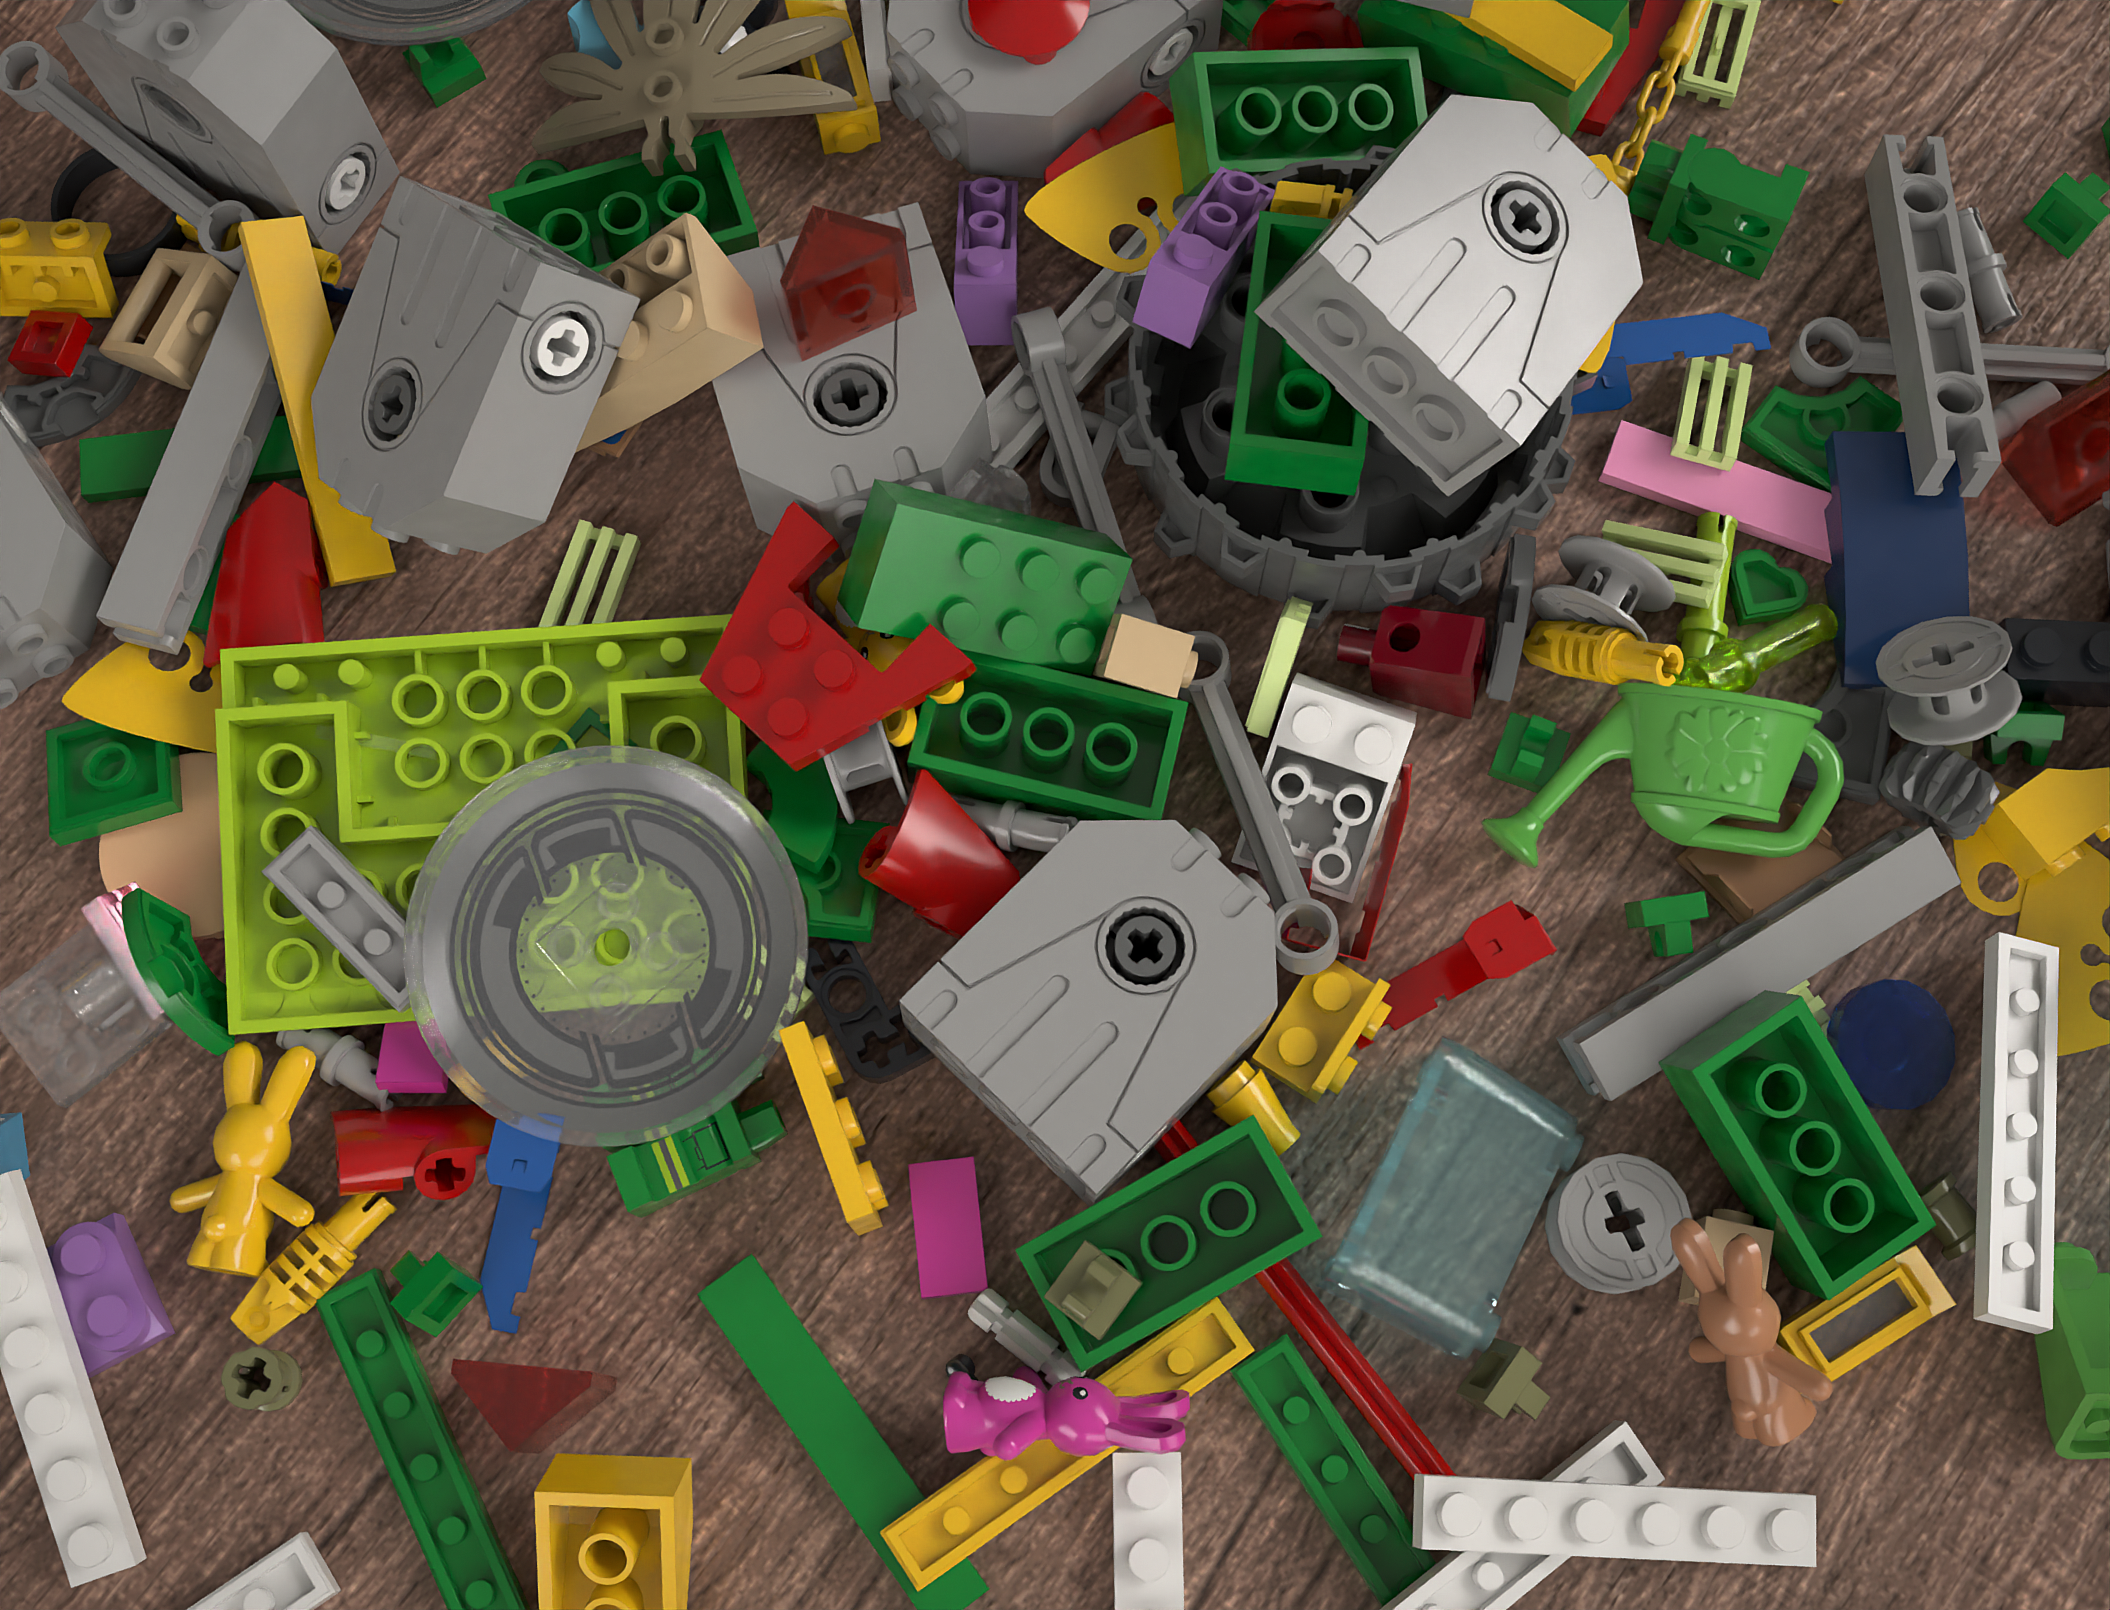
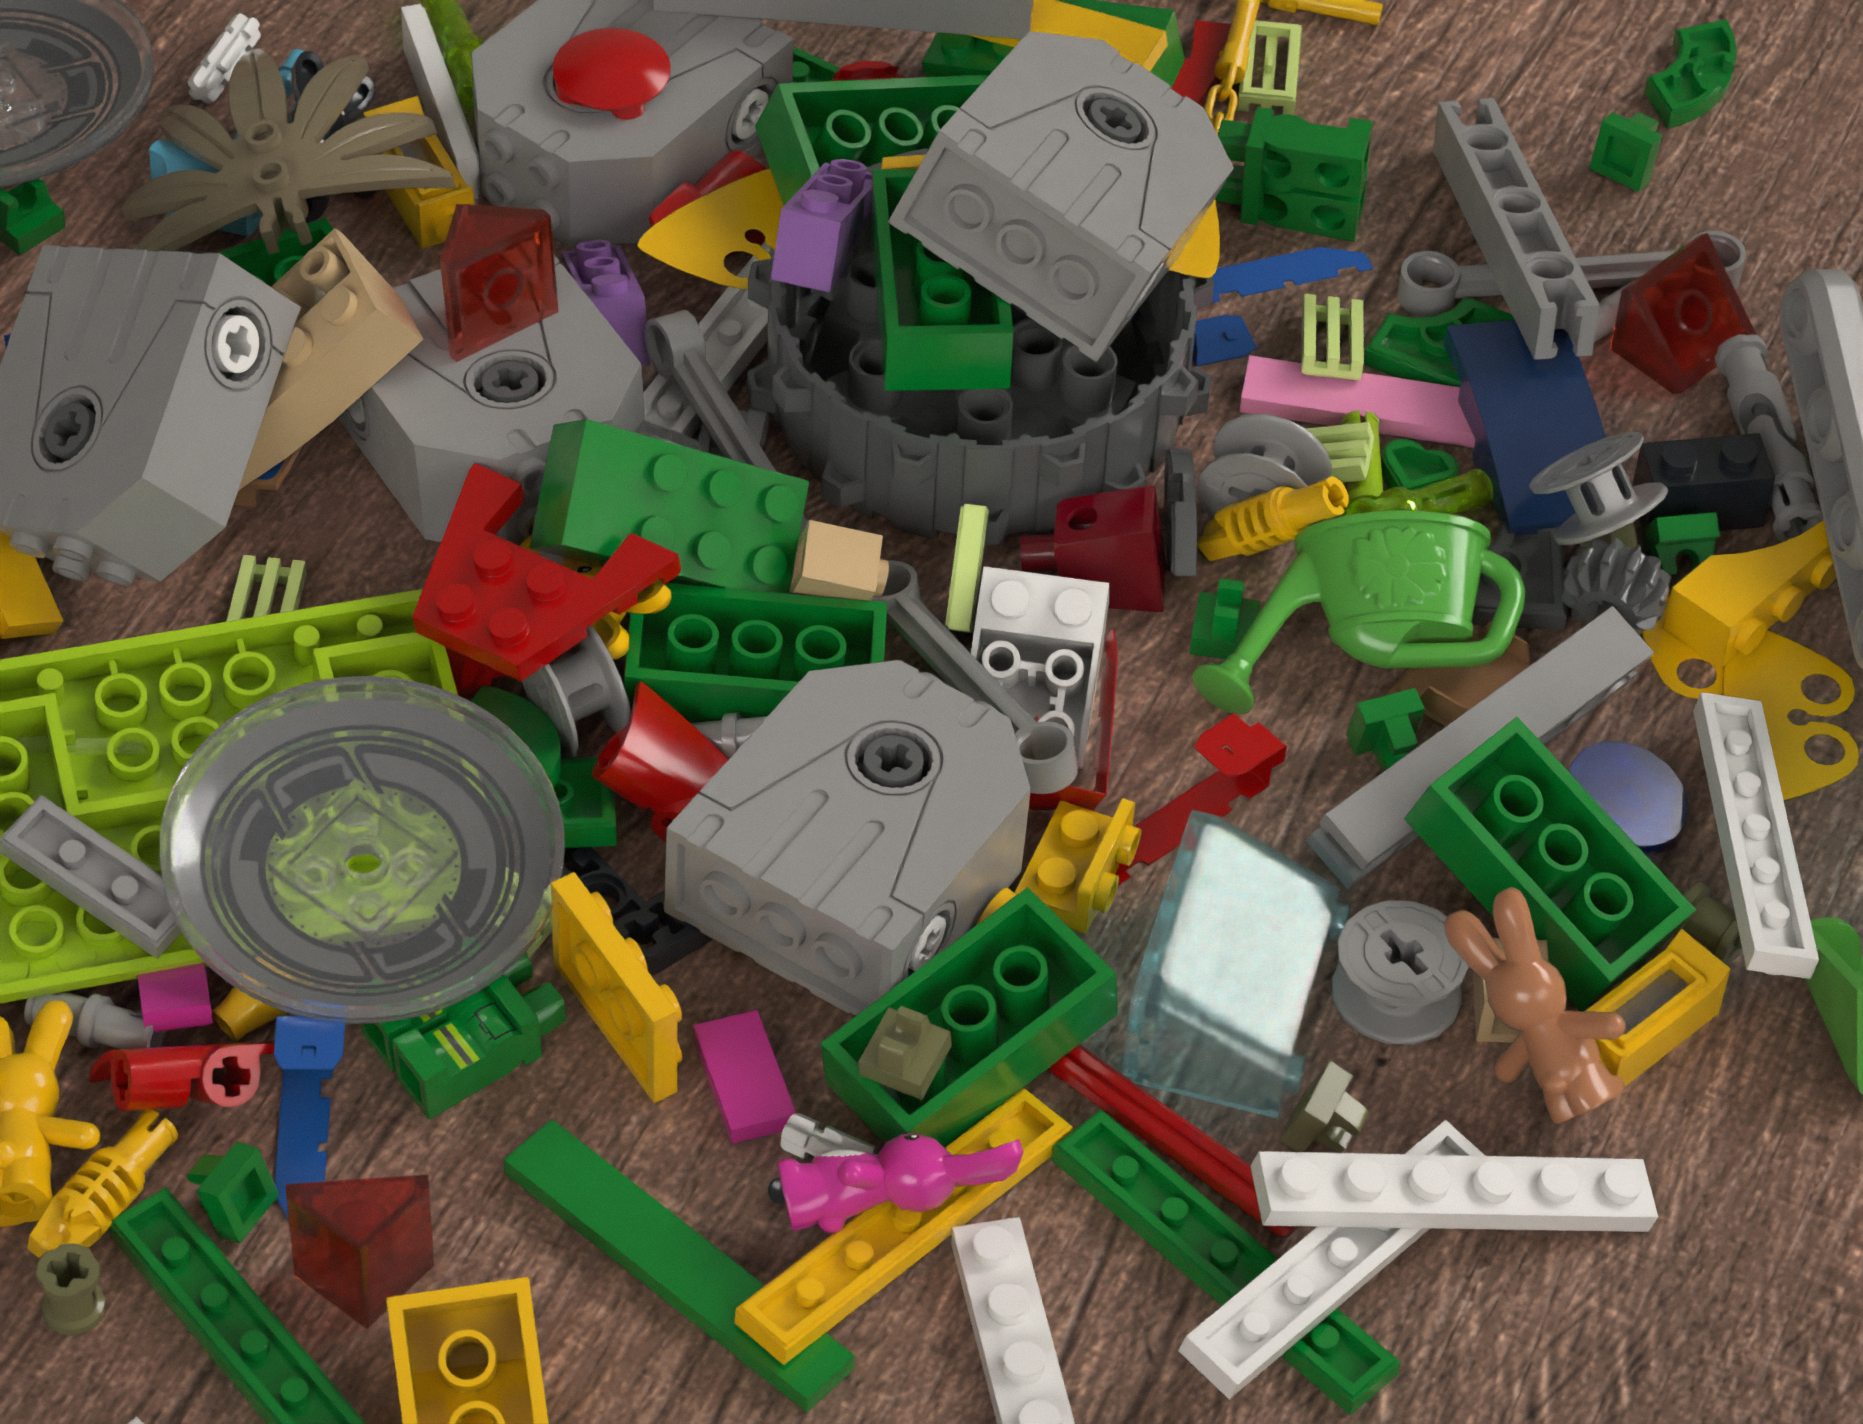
camera: 15 degrees left, 25 degrees down
light grey pin [1957,207,2023,333] -> none

